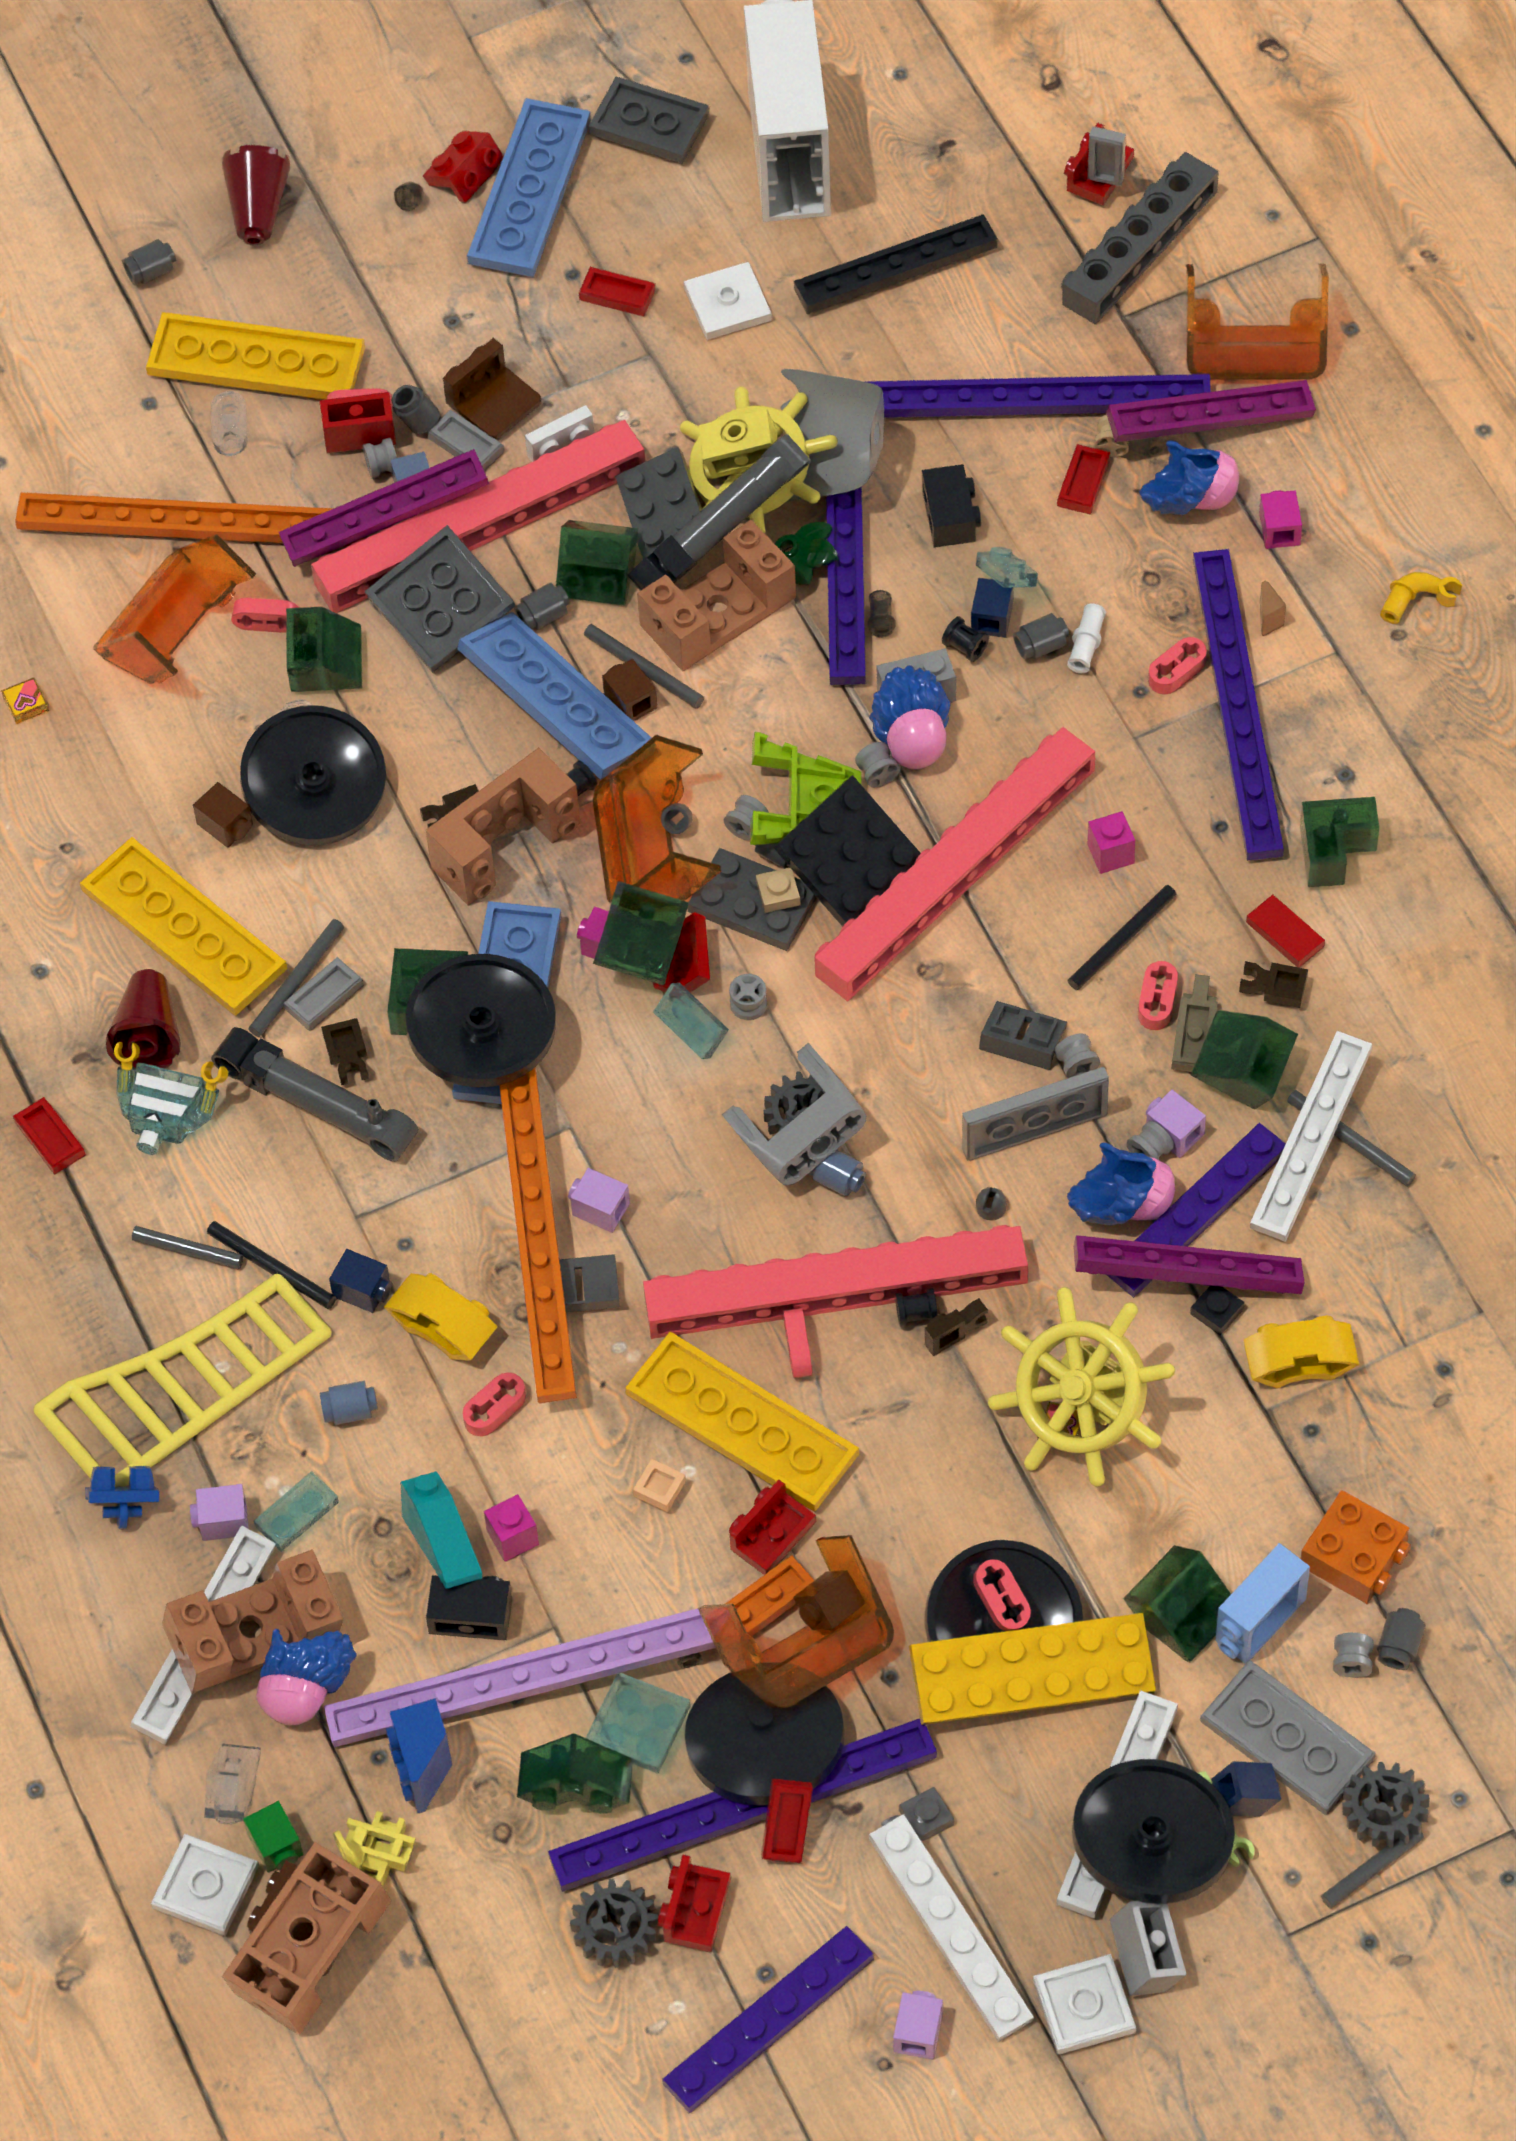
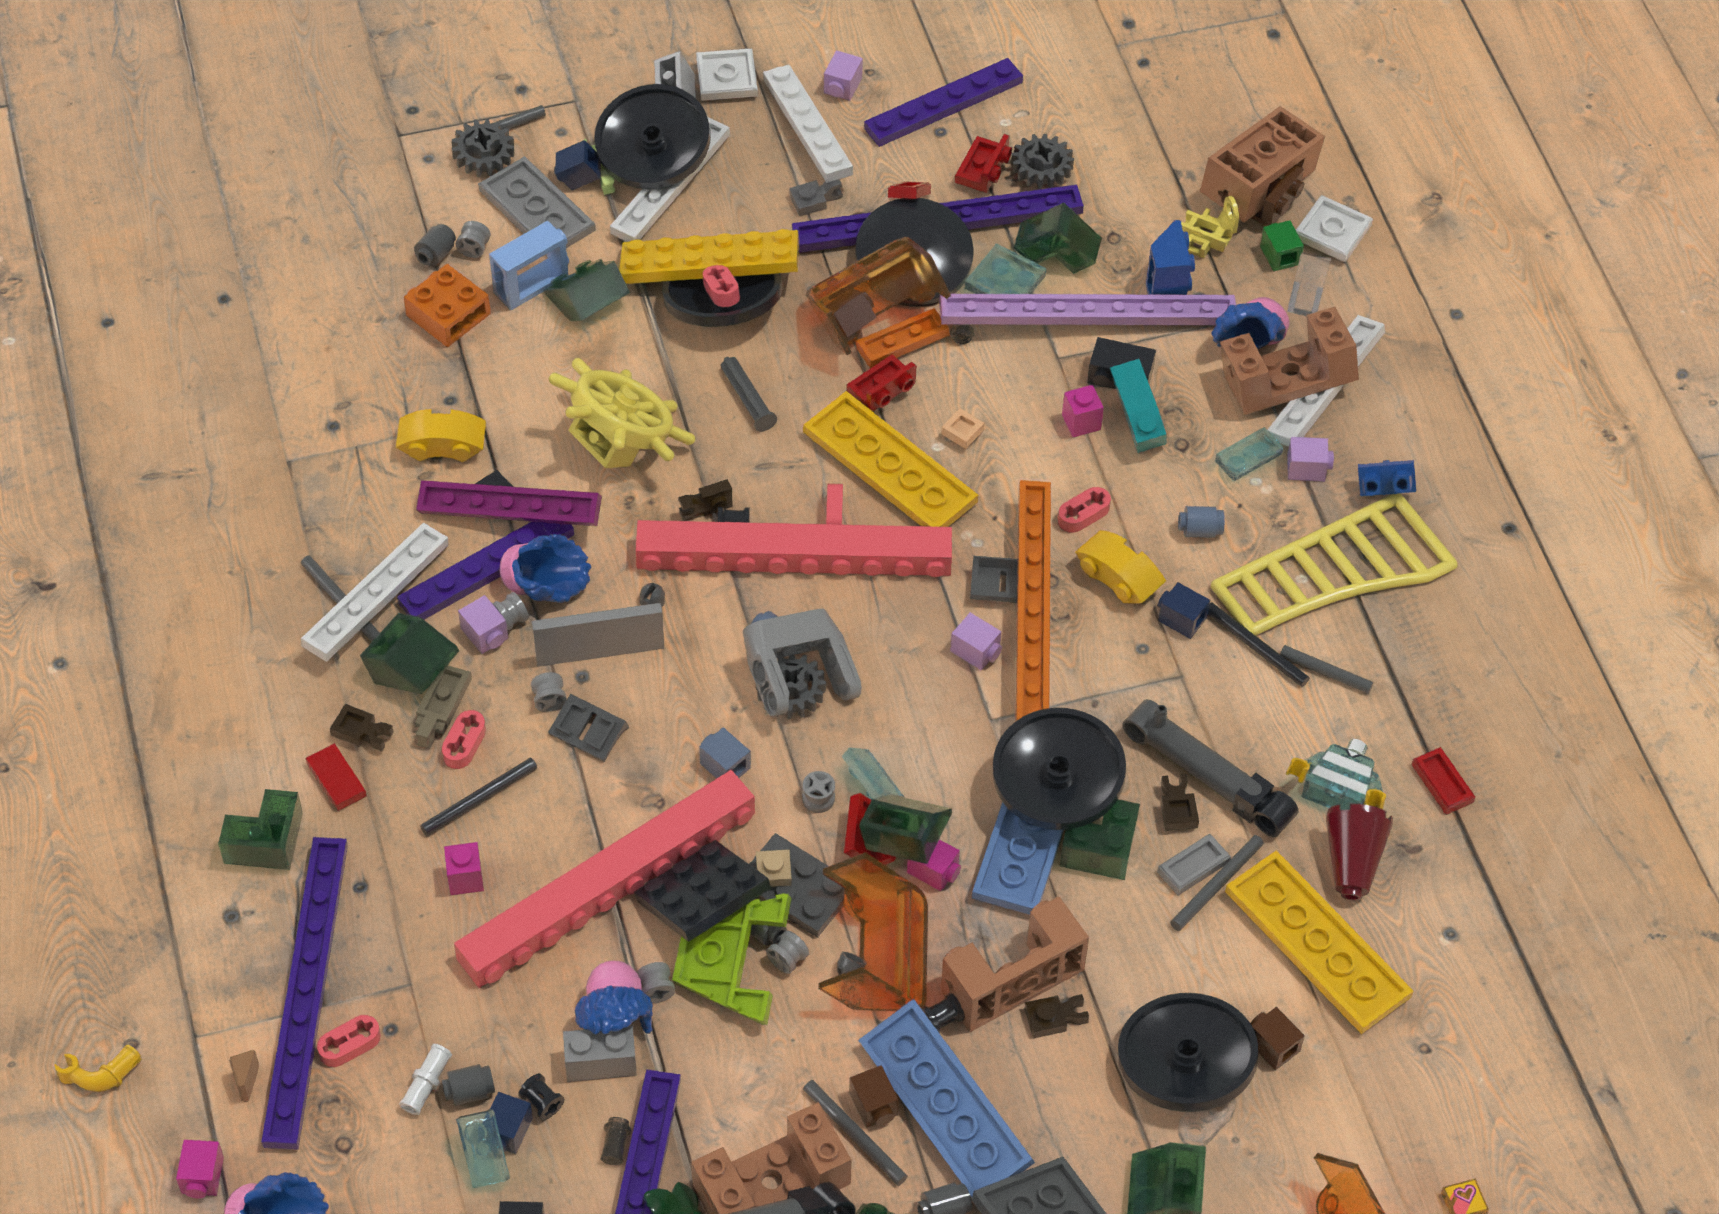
camera: 175 degrees left, 5 degrees down
none -> sand blue brick [699,727,751,778]
none -> dark grey axle [721,356,777,432]

